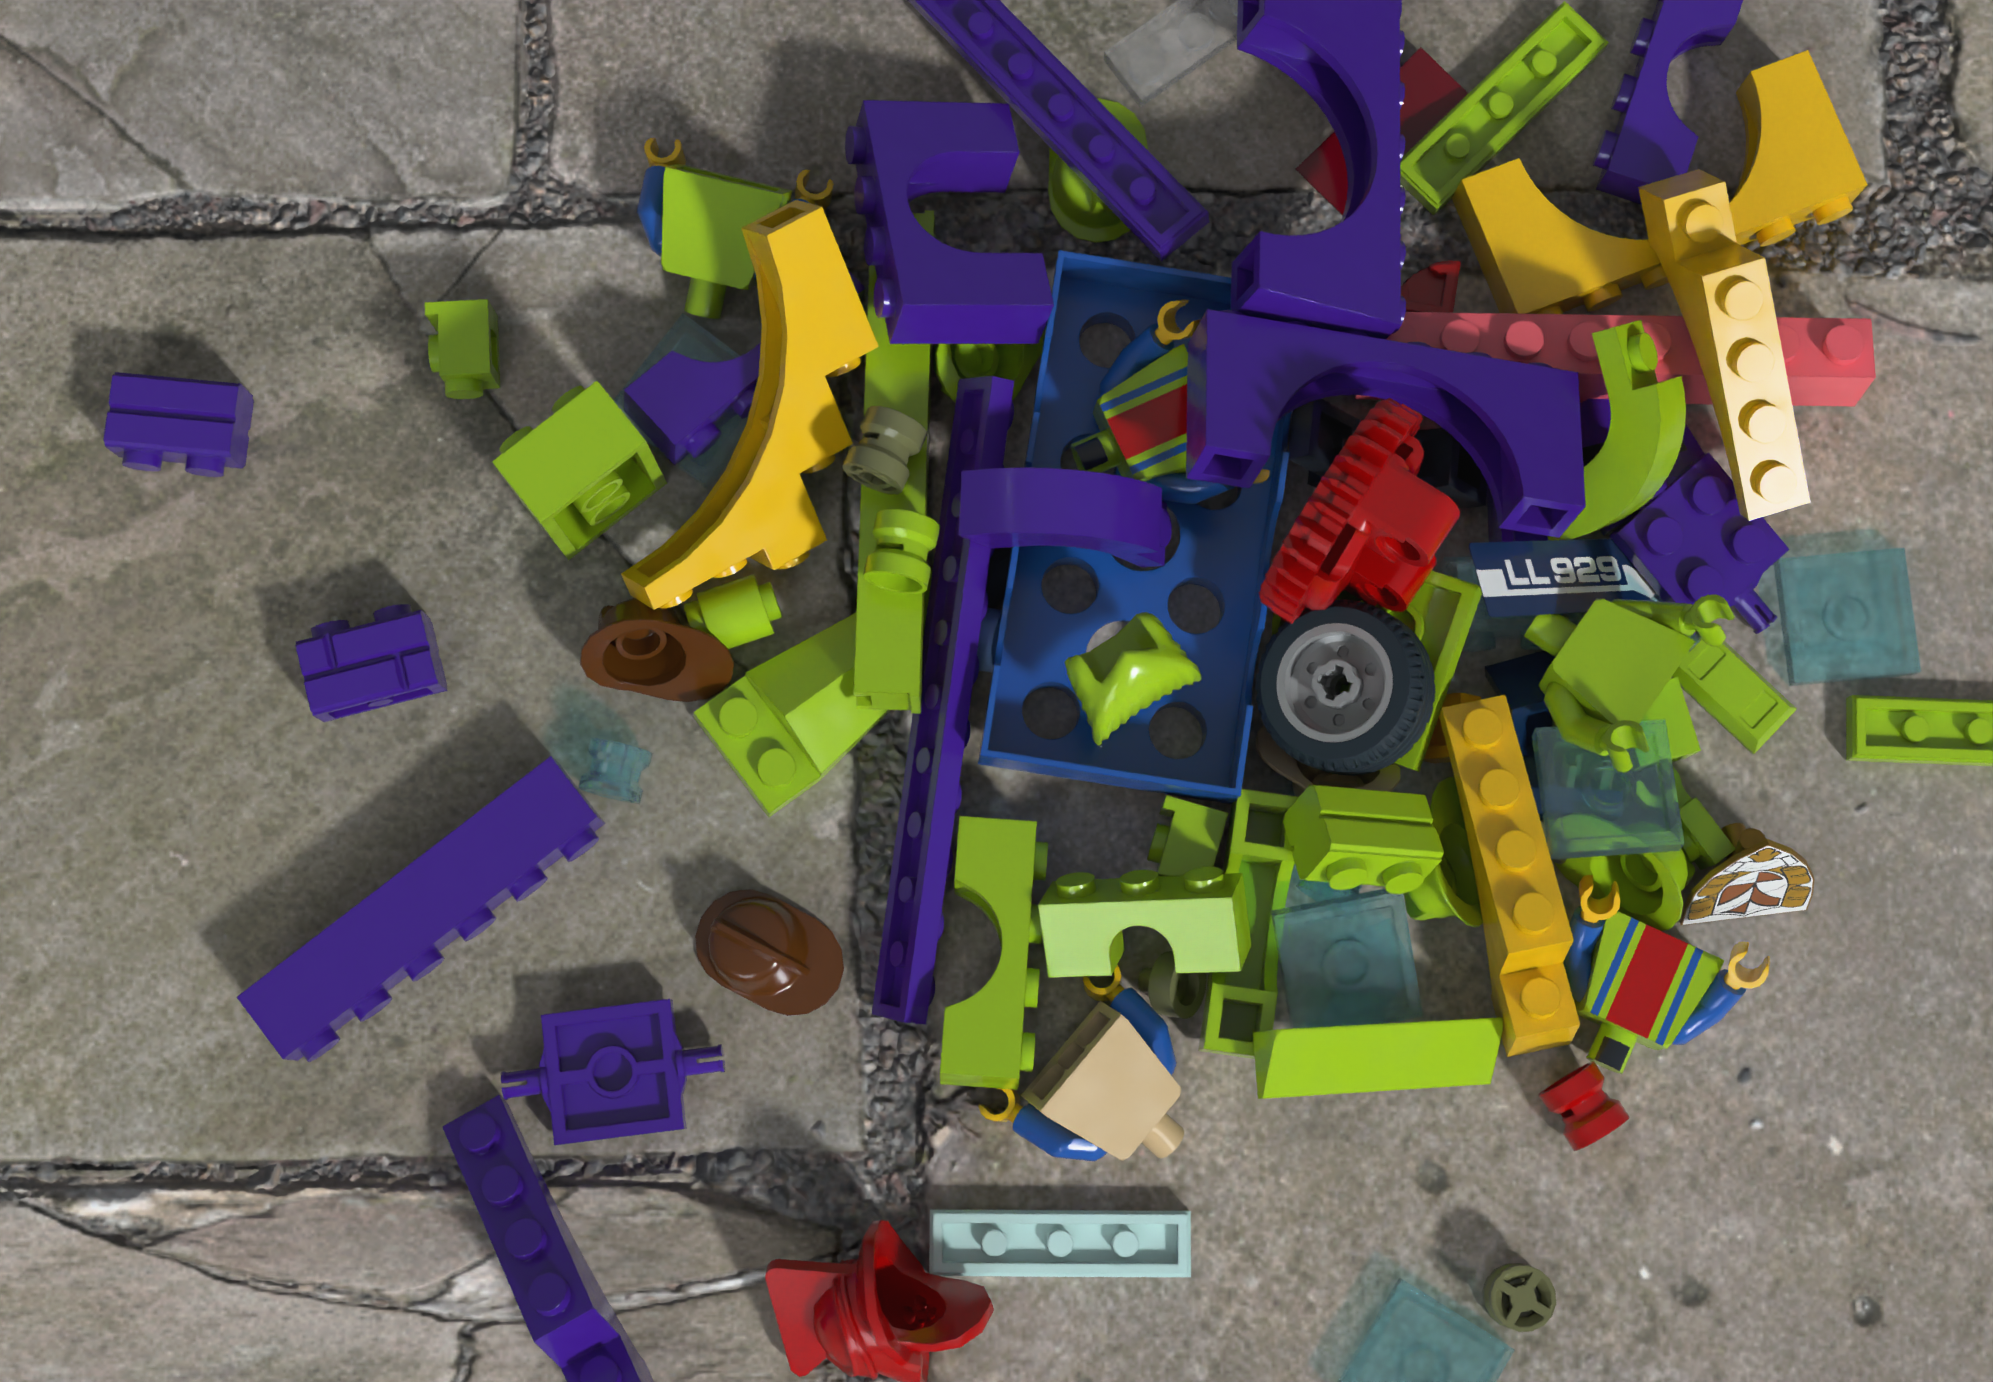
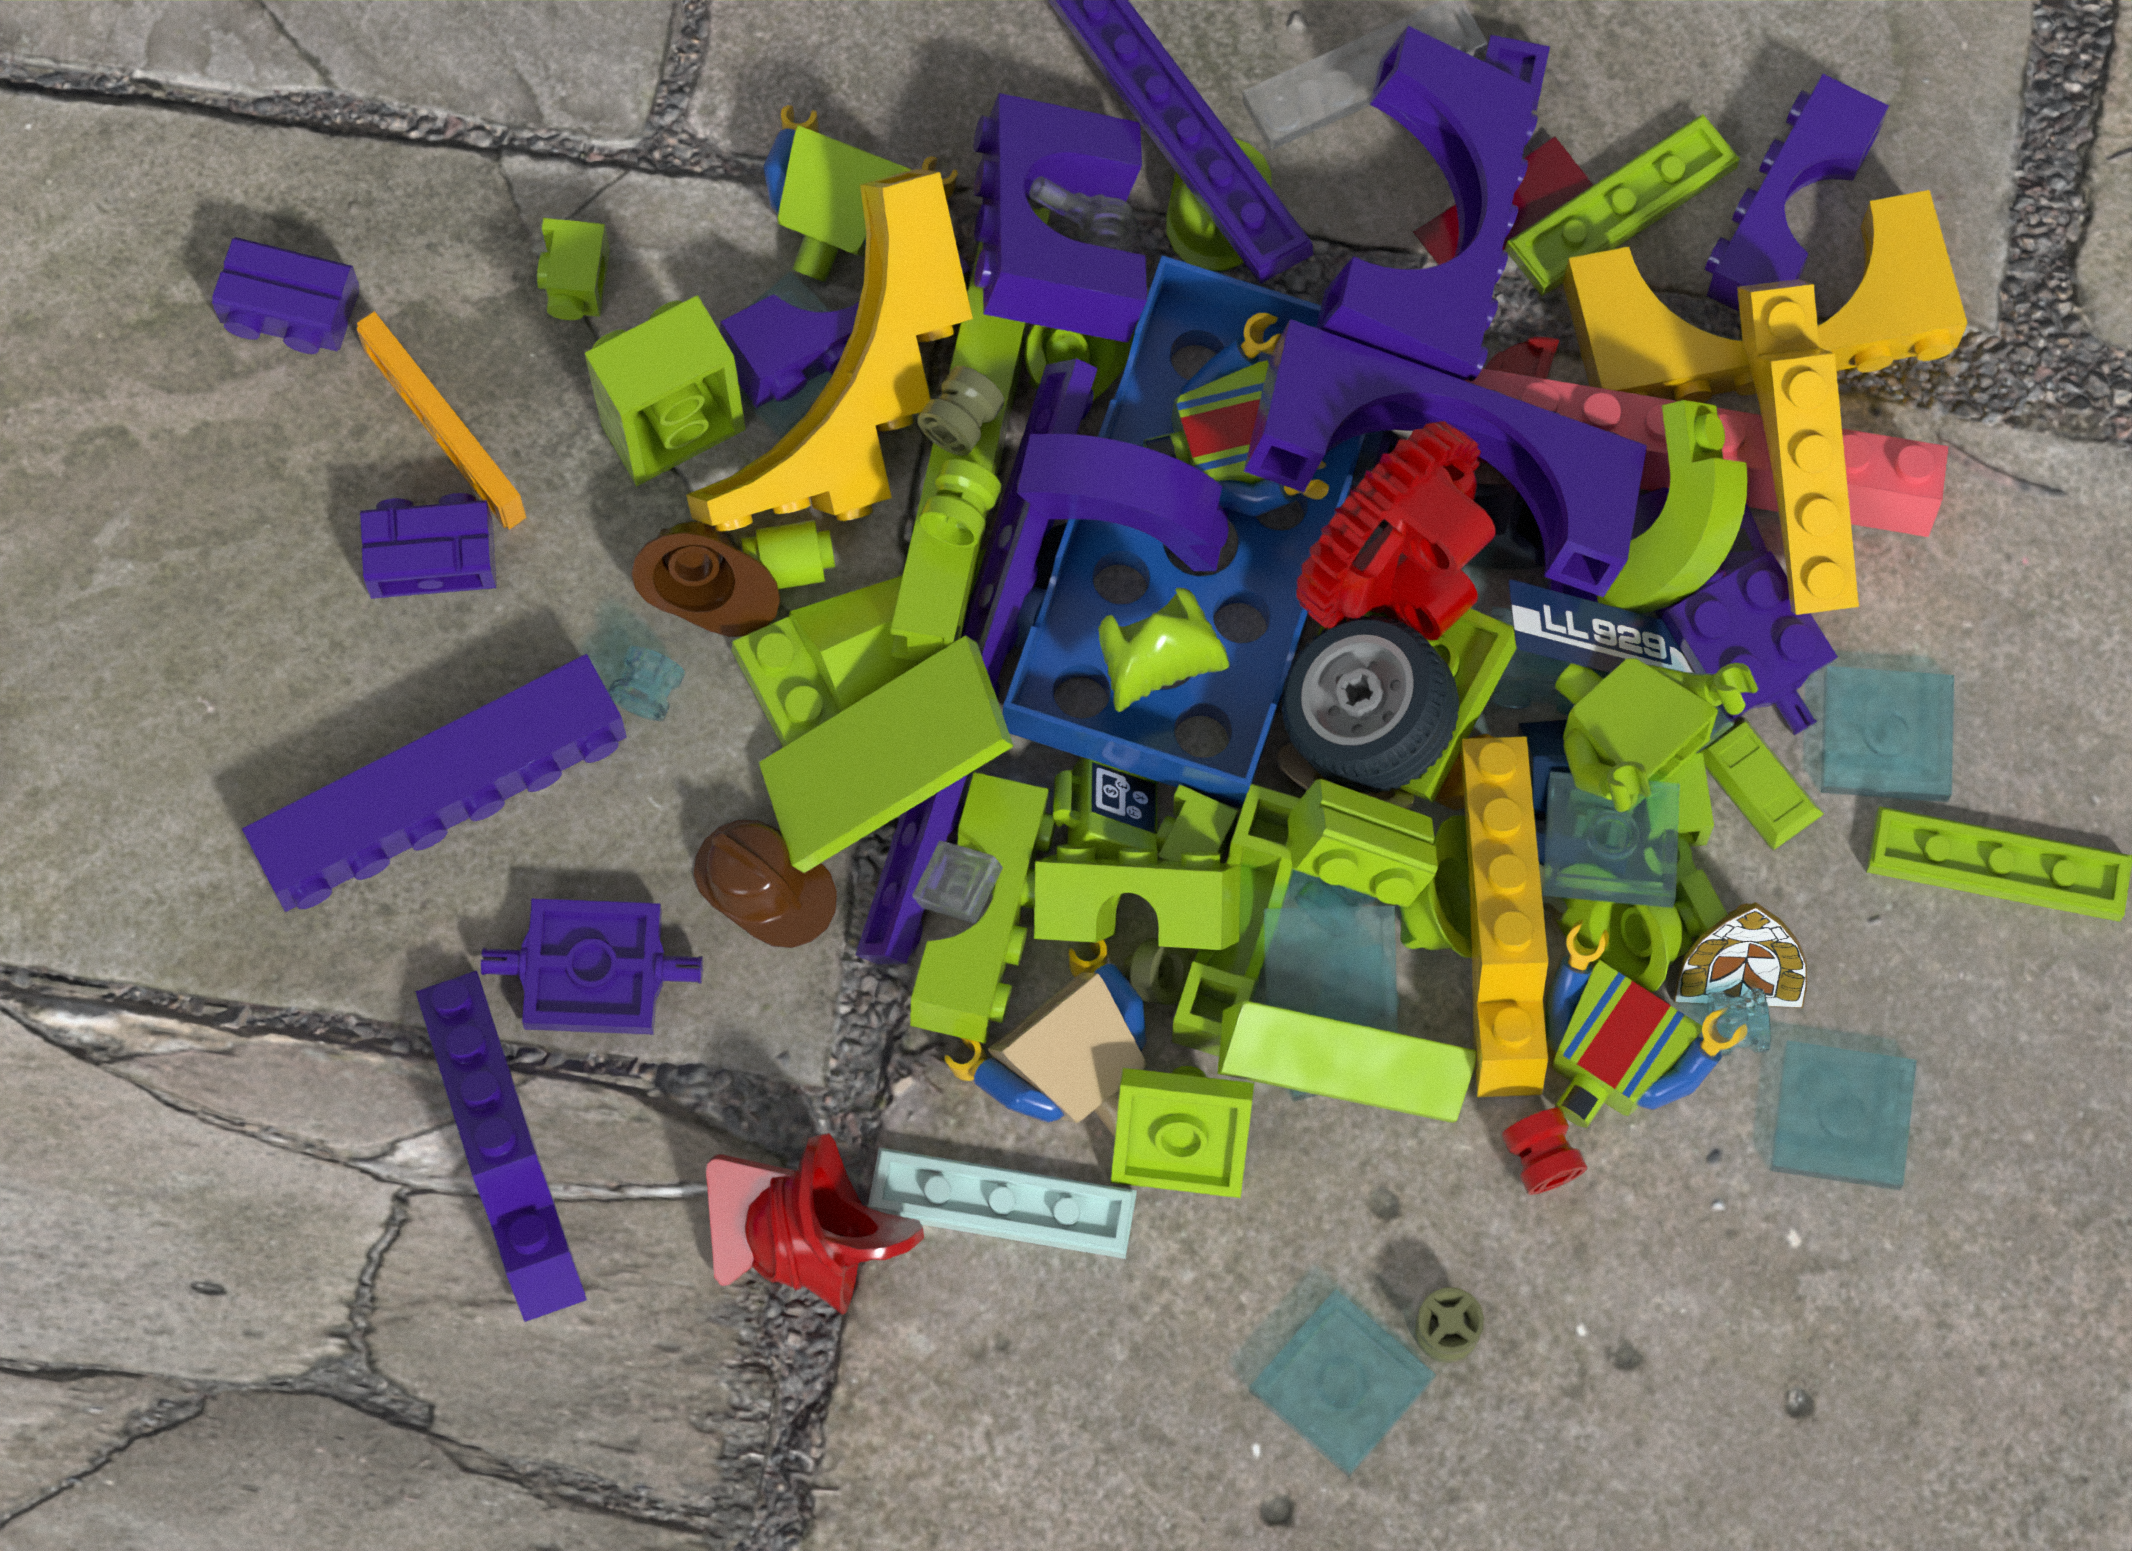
camera: 10 degrees right, 10 degrees down
none -> light orange tile [356,311,527,530]
none -> lime tile [759,635,1014,873]
none -> clear tile [912,840,1003,924]
none -> clear plate [1029,176,1139,250]
none -> lime piece [1053,757,1157,858]
none -> lime tile [1111,1066,1254,1198]
none -> clear light blue wheel [1707,988,1771,1056]
none -> clear light blue tile [1770,1040,1917,1191]

